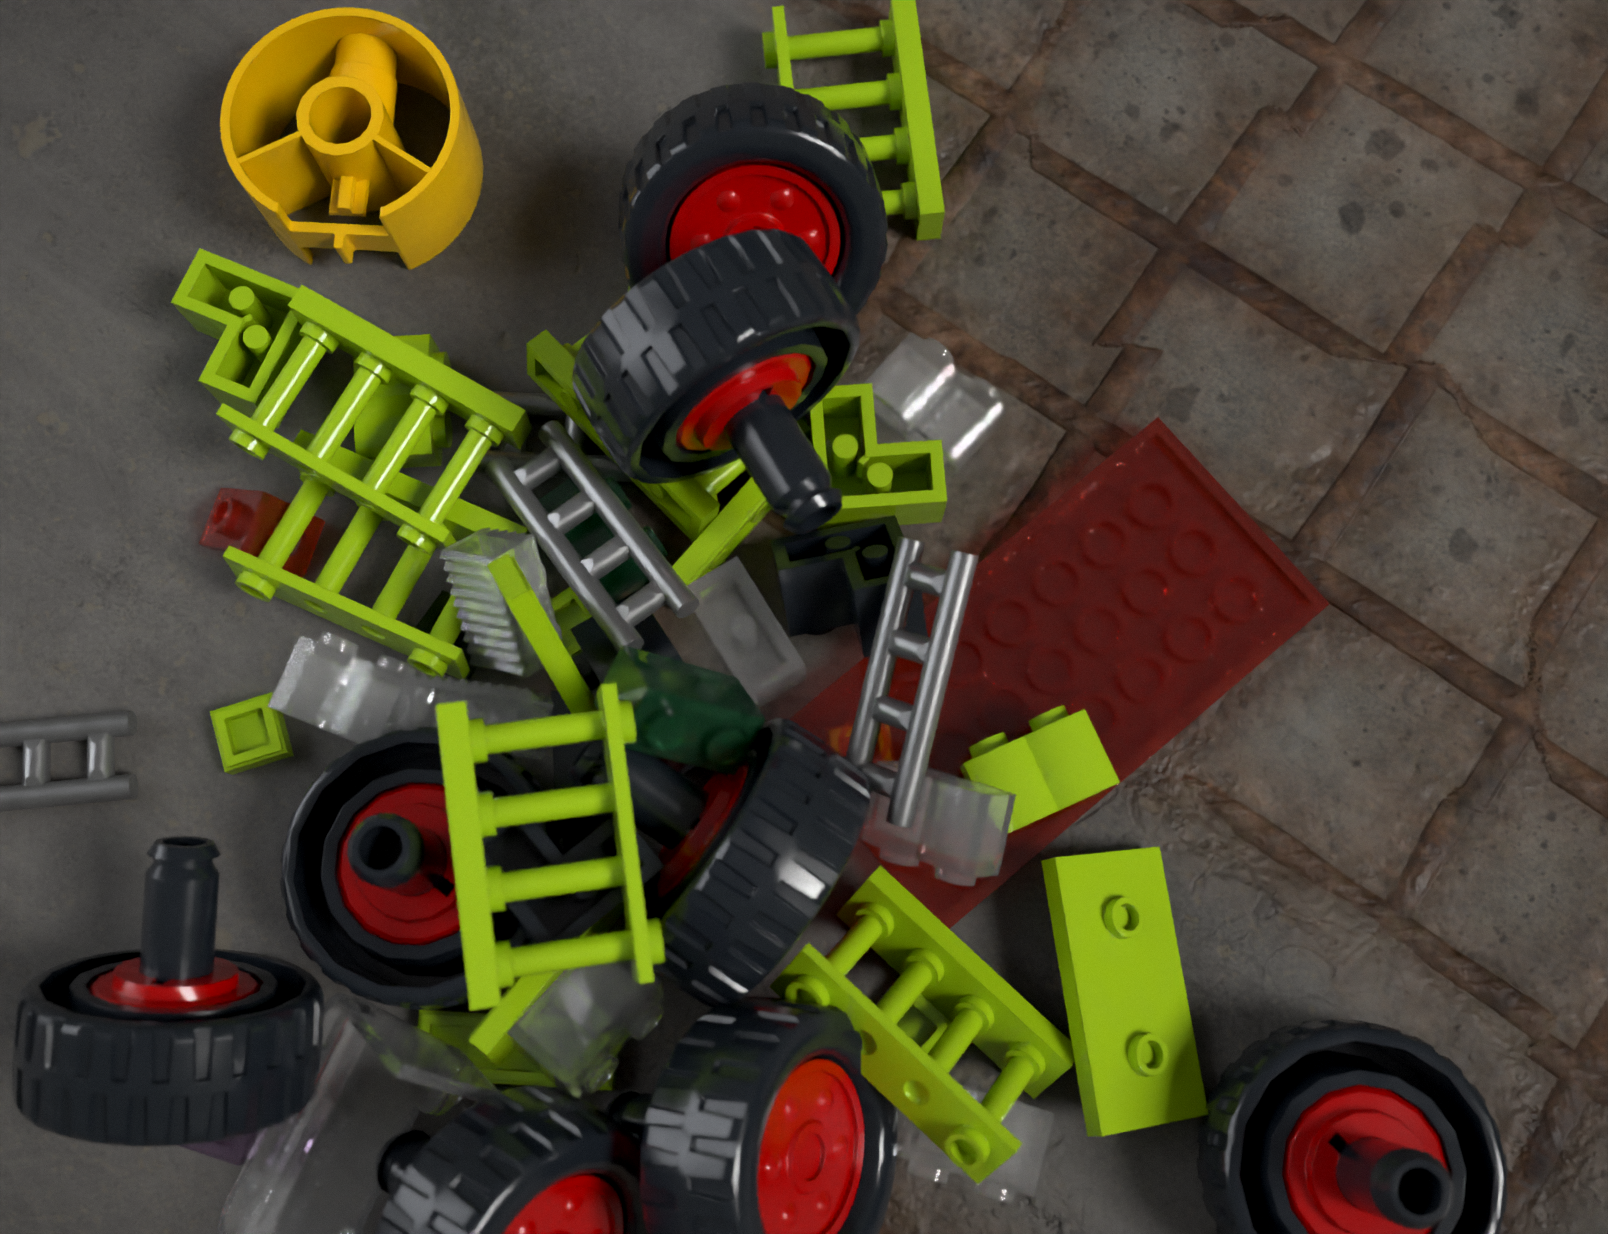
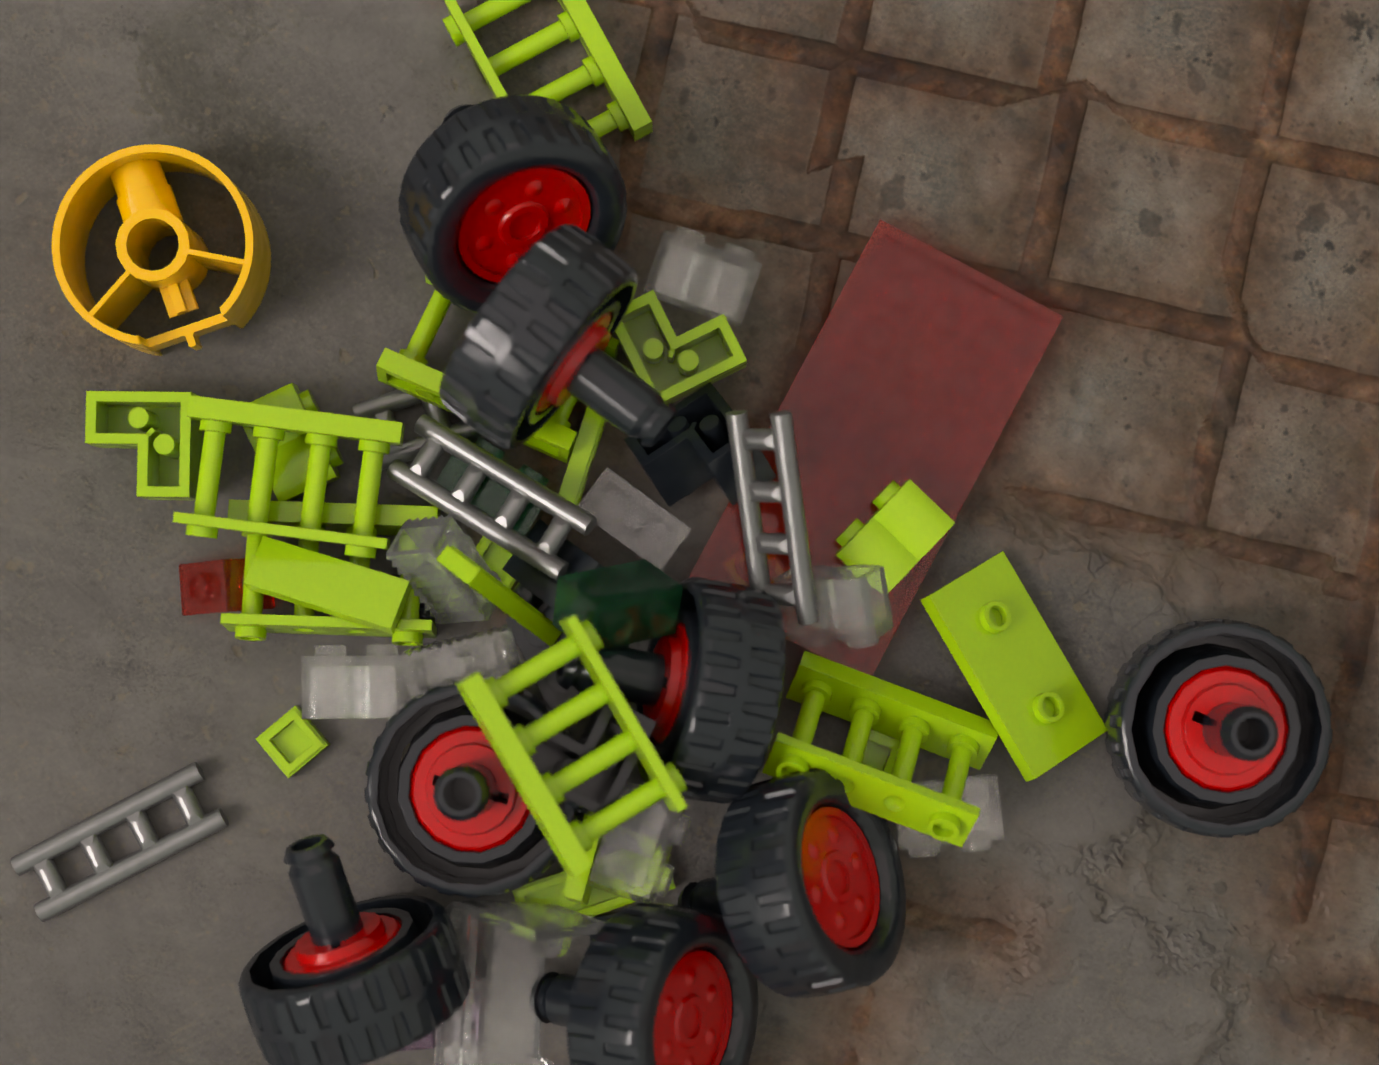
camera: 20 degrees left, 10 degrees up
none -> lime tile [244,536,412,635]

